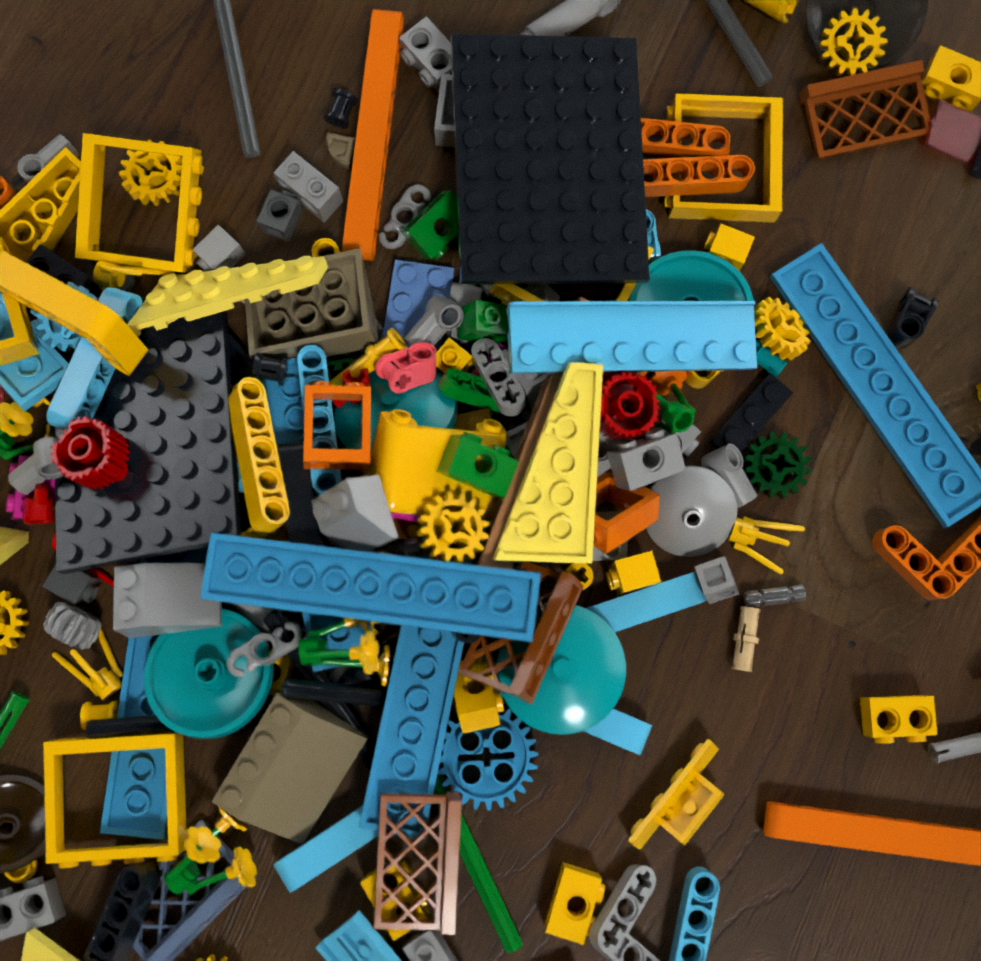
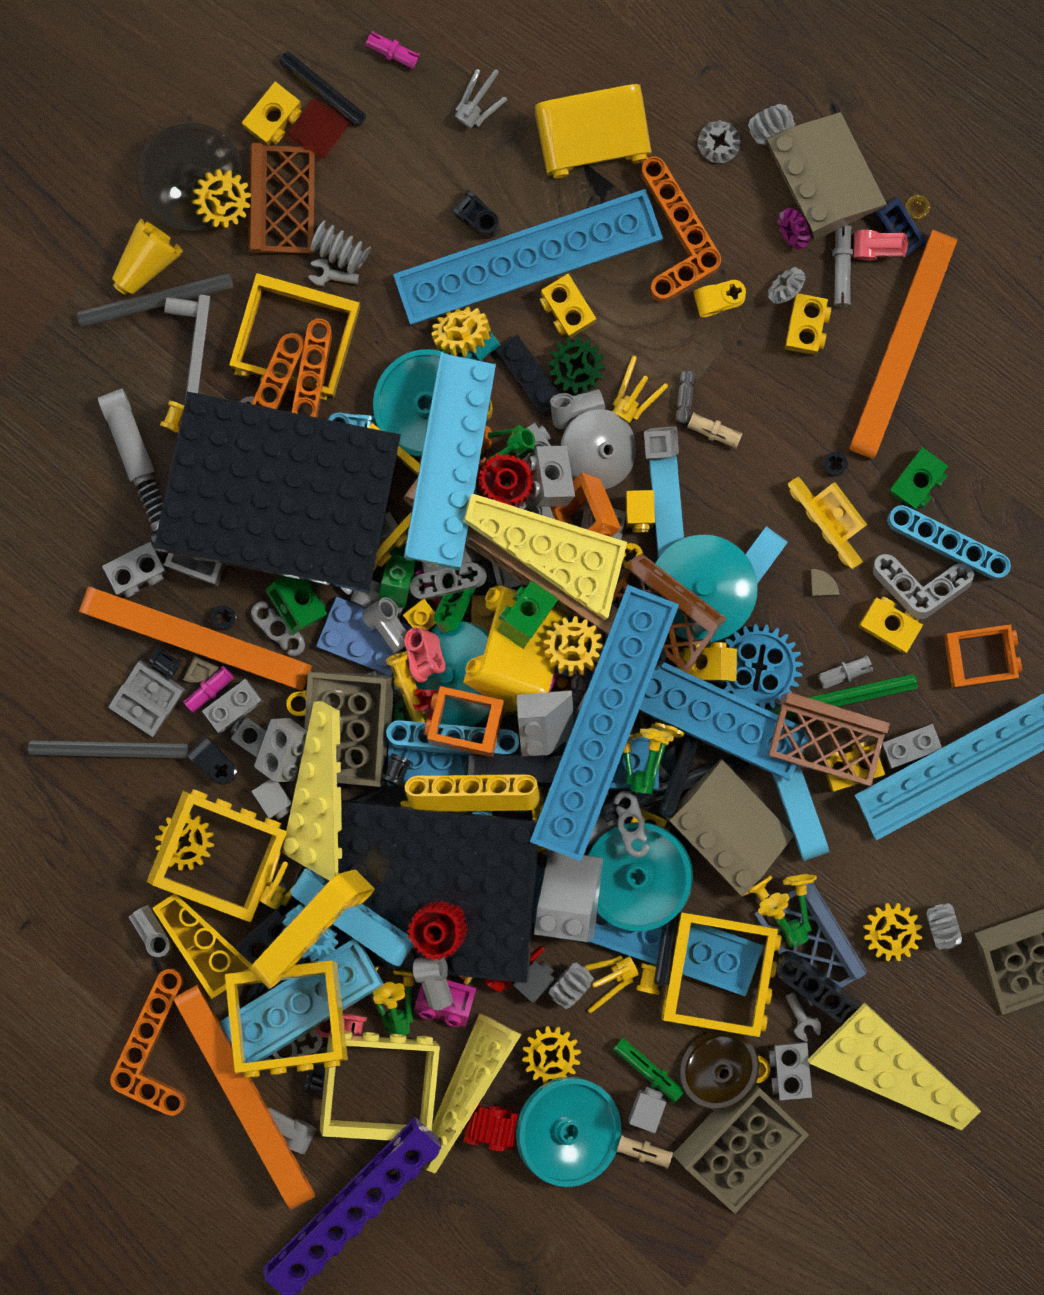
camera: 75 degrees left, 5 degrees up
red piece [22,483,54,524] -> none
yellow brick [704,224,755,271] -> none
none -> light grey slope [108,660,185,737]
none -> light grey piece [164,295,210,400]
none -> dark pink pin [183,665,235,714]
none -> black piece [186,735,237,784]
none -> black bush [211,605,236,630]
none -> light grey brick [254,718,307,782]
none -> light grey bar [308,259,359,287]
none -> light grey piece [310,220,371,274]
none -> yellow brick [539,274,596,338]
none -> yellow piece [693,280,746,318]
none -> light grey gear [768,267,806,304]
none -> light grey bar [785,992,821,1042]
none -> dark tan tile [811,569,839,596]
none -> light grey axle [819,655,873,688]
none -> black bush [823,452,848,477]
none -> green brick [888,447,948,510]

